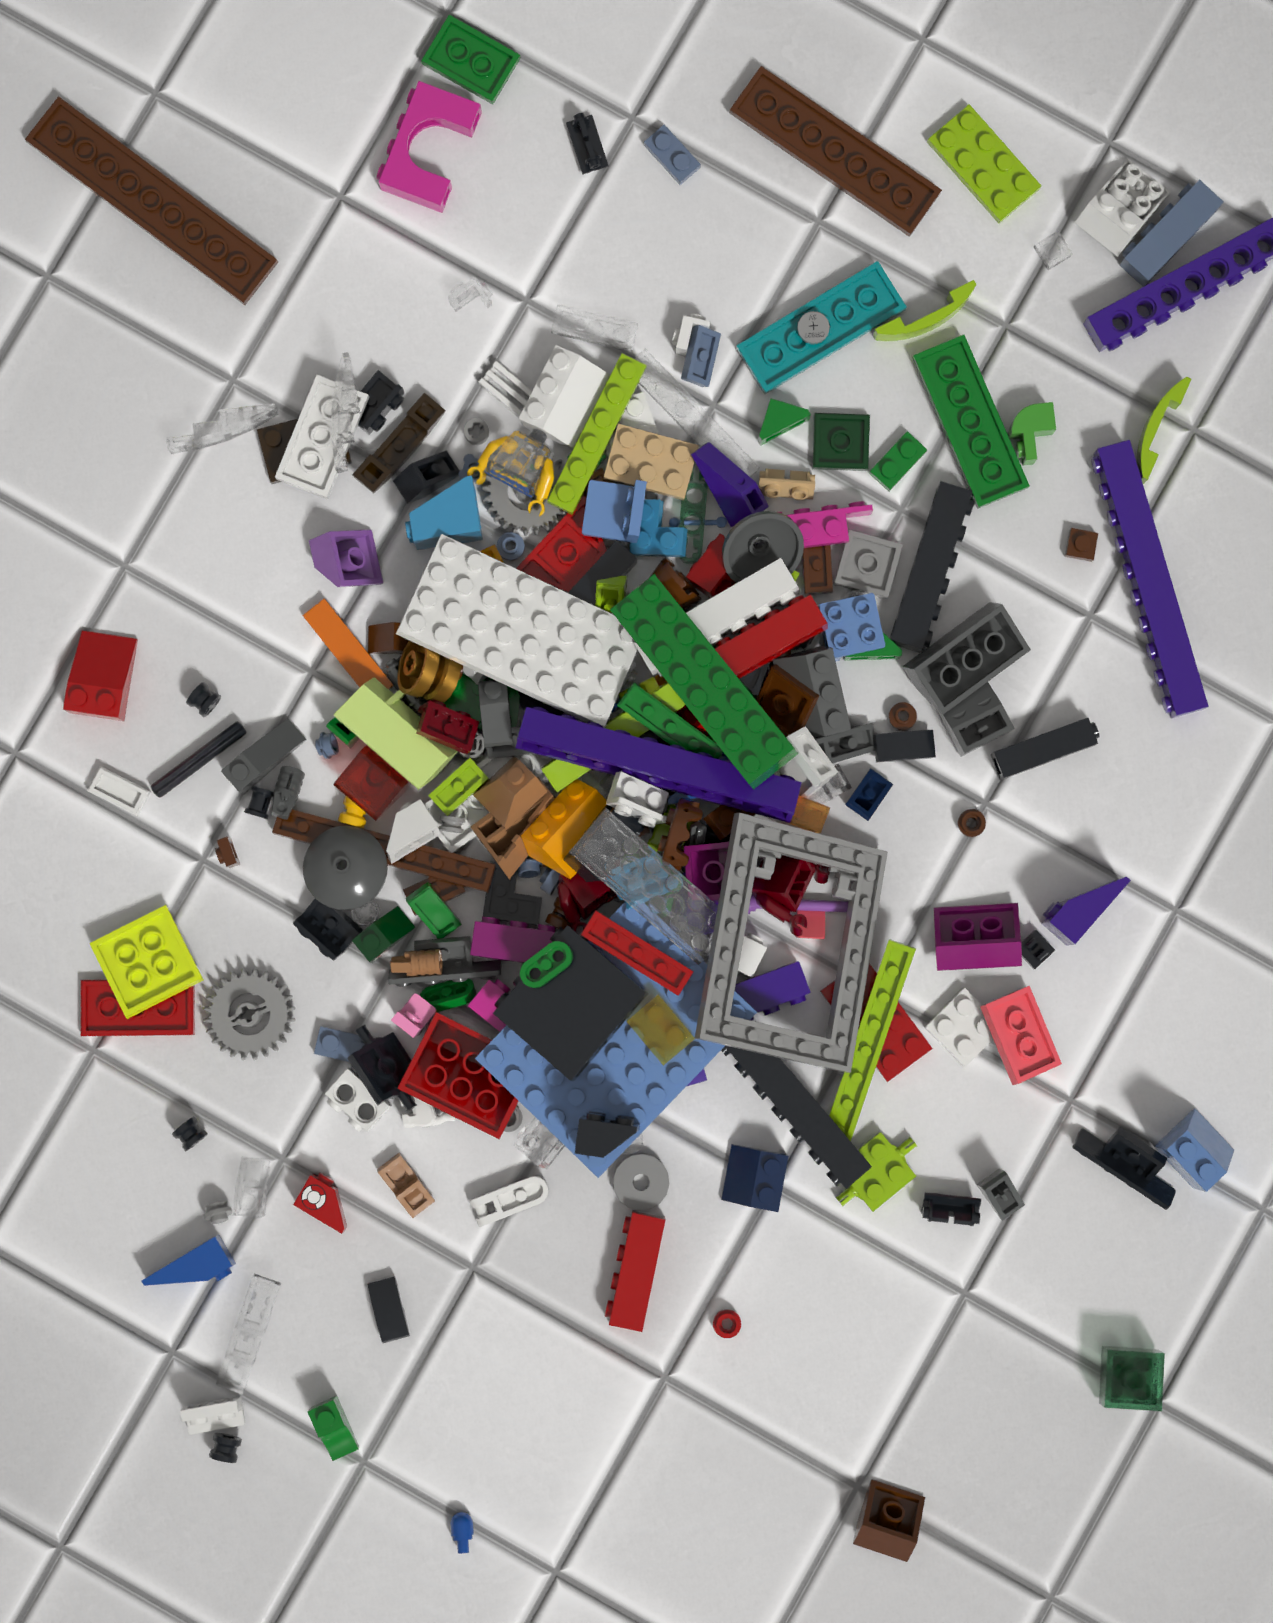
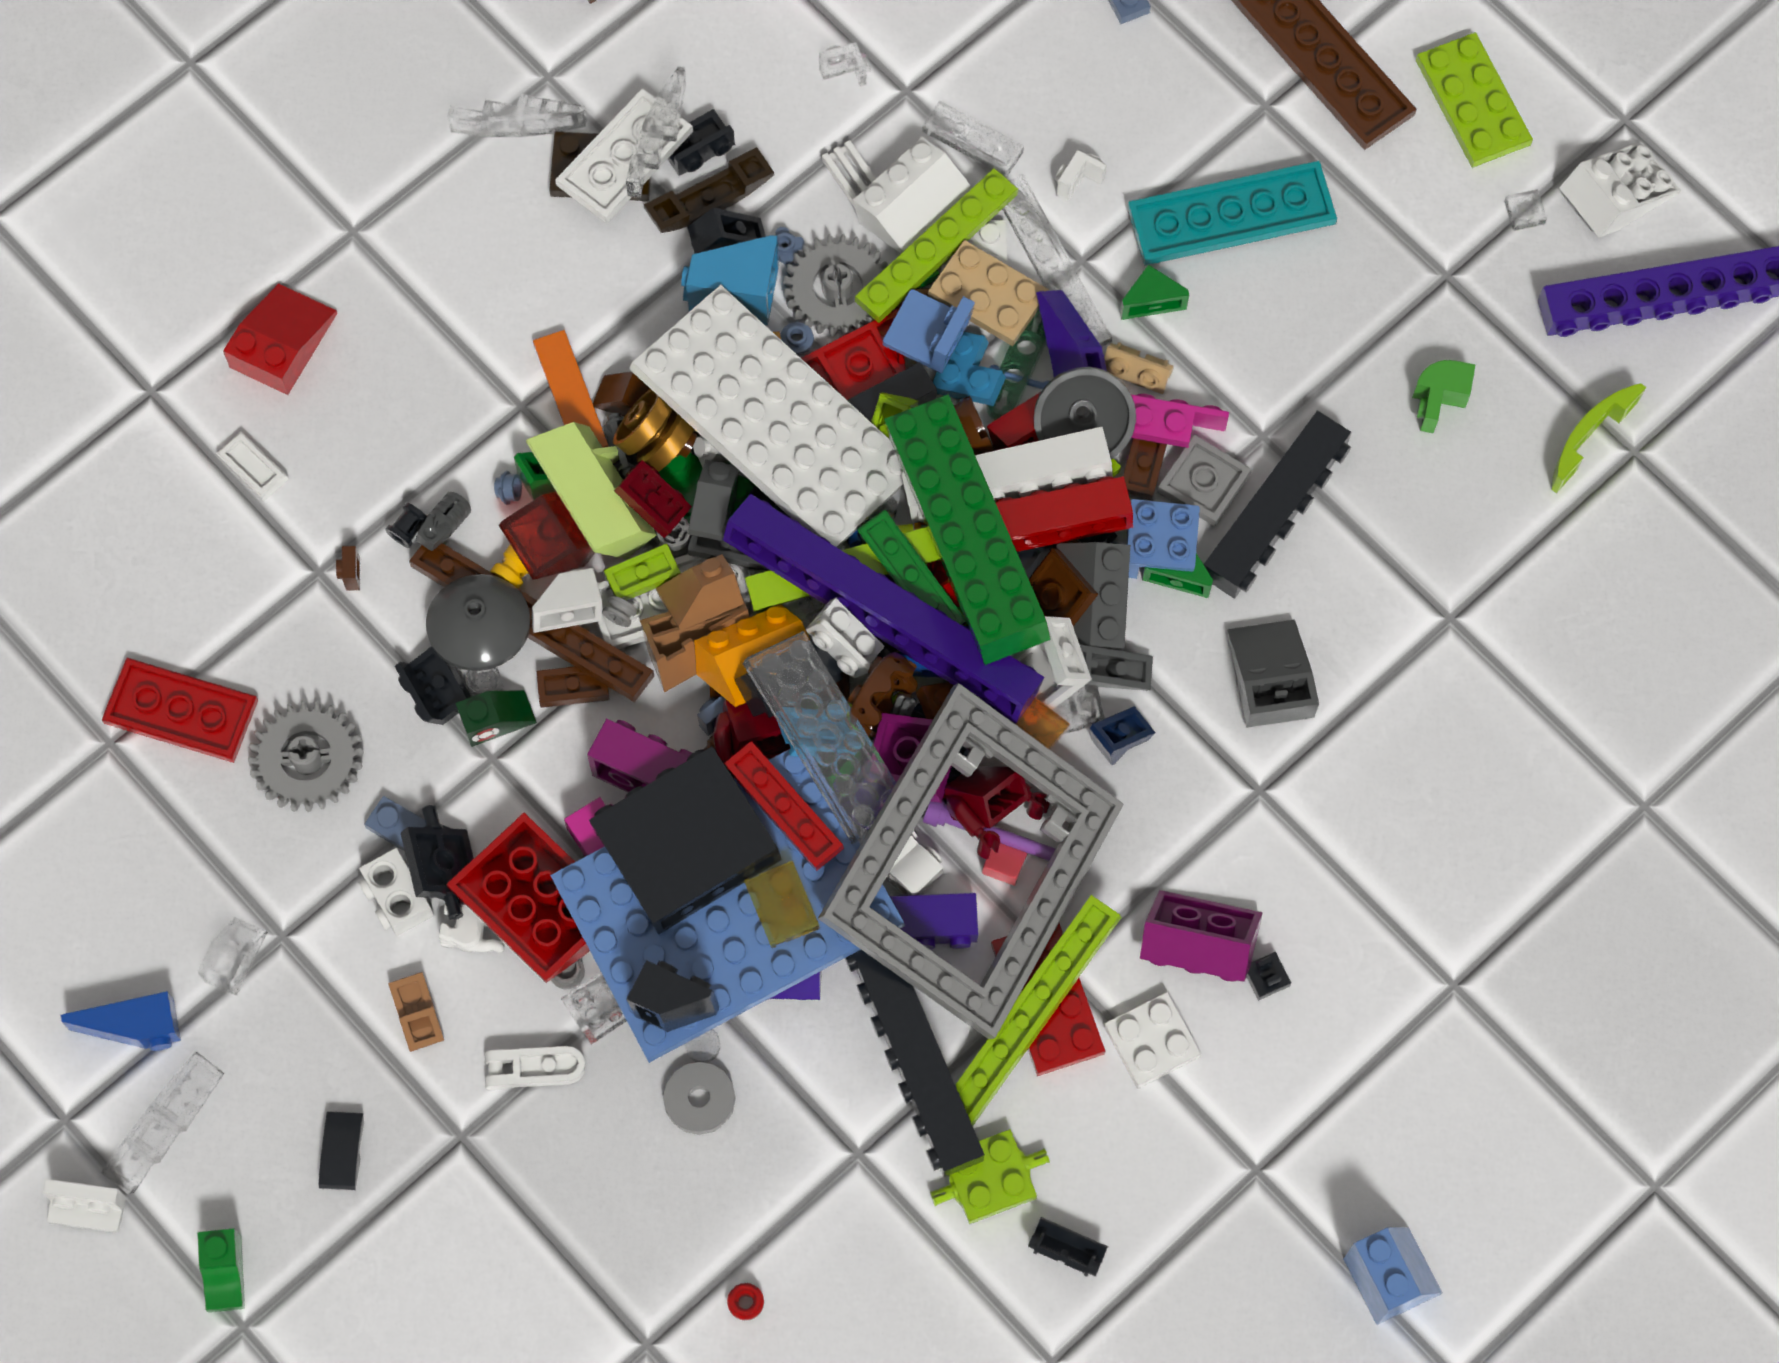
camera: 20 degrees right, 15 degrees down
neon yellow plate [89,905,204,1019] -> none
black axle [151,721,247,798] -> none
black wheel [172,1116,208,1152] -> none
black wheel [186,682,221,717] -> none
light grey plate [204,1201,233,1224] -> none
black wheel [209,1433,242,1463] -> none
dark grey slope [221,719,306,795] -> none
red slope [293,1173,347,1234] -> none
medium lavender slope [309,530,383,587] -> none
dark grey bracket [388,936,502,987] -> none
medium nougat hinge [390,949,443,976] -> none
bright pink slope [391,993,436,1038] -> none
green tile [405,882,462,939] -> none
green plate [419,978,476,1013] -> none
light grey bush [464,418,489,445] -> none
clear torso [467,428,554,517] -> none
black plate [482,861,542,925] -> none
sand blue plate [518,856,542,878] -> none
green plate [520,941,573,988] -> none
red brick [605,1211,666,1332] -> none
sand blue plate [681,325,721,387] -> none
dark blue slope [721,1144,789,1212] -> none
light grey piece [797,311,830,344] -> none
dark green tile [812,413,870,471] -> none
green plate [869,431,927,492] -> none
lime slope [873,280,976,341] -> none
black slope [873,730,936,763] -> none
reddish brown plate [889,702,917,730] -> none
dark grey slope [902,602,1031,715] -> none
green plate [912,335,1030,509] -> none
reddish brown plate [958,809,986,837] -> none
dark grey slope [977,1169,1025,1221] -> none
coral plate [980,986,1062,1085] -> none
black brick [990,717,1100,780] -> none
dark purple slope [1041,877,1131,946] -> none
reddish brown plate [1065,528,1098,562] -> none
black bracket [1072,1127,1176,1210] -> none
dark purple brick [1091,440,1209,719] -> none
sand blue brick [1120,179,1224,287] -> none

